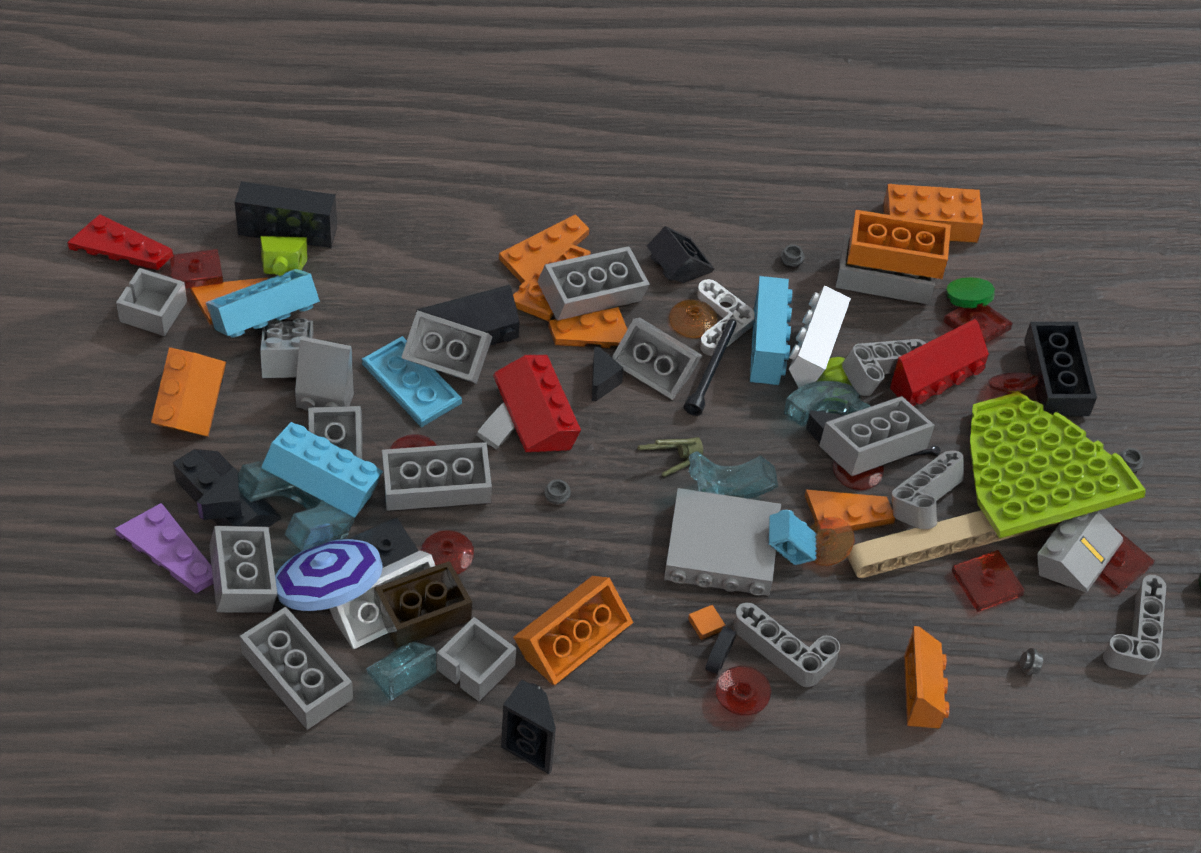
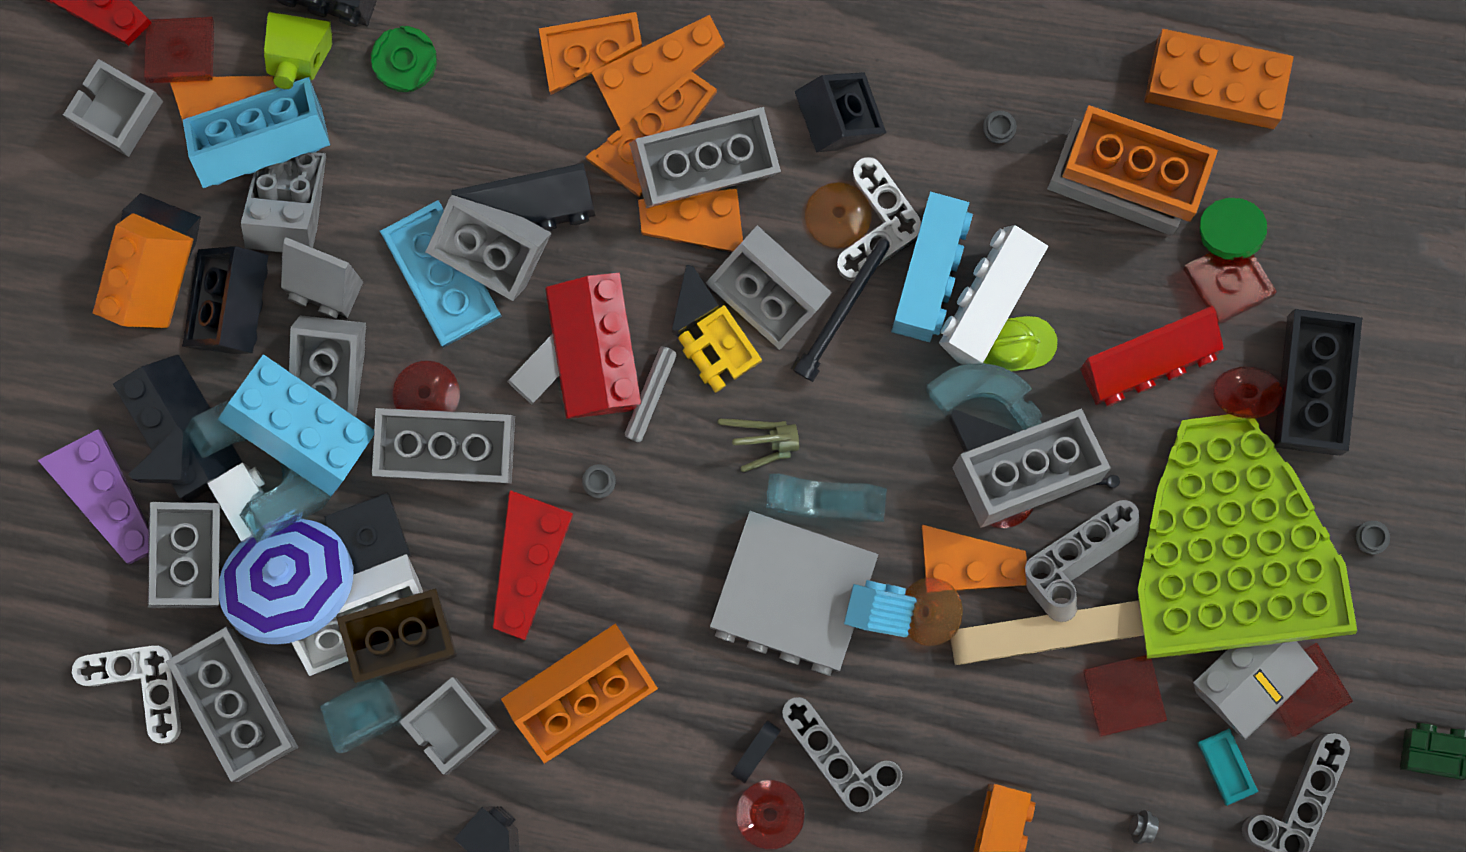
camera: 20 degrees right, 30 degrees up
clear red dish [421,530,474,574] -> none
orange tile [688,605,726,640] -> none
light grey beam [842,339,926,396] -> none
none -> white beam [72,645,181,744]
none -> black slope [182,246,269,354]
none -> white arch [207,463,265,542]
none -> green tile [371,26,437,92]
none -> red wing [493,490,574,641]
none -> orange wing [539,12,642,95]
none -> light grey axle [625,346,676,442]
none -> yellow plate [678,305,762,393]
none -> teal tile [1197,729,1258,806]

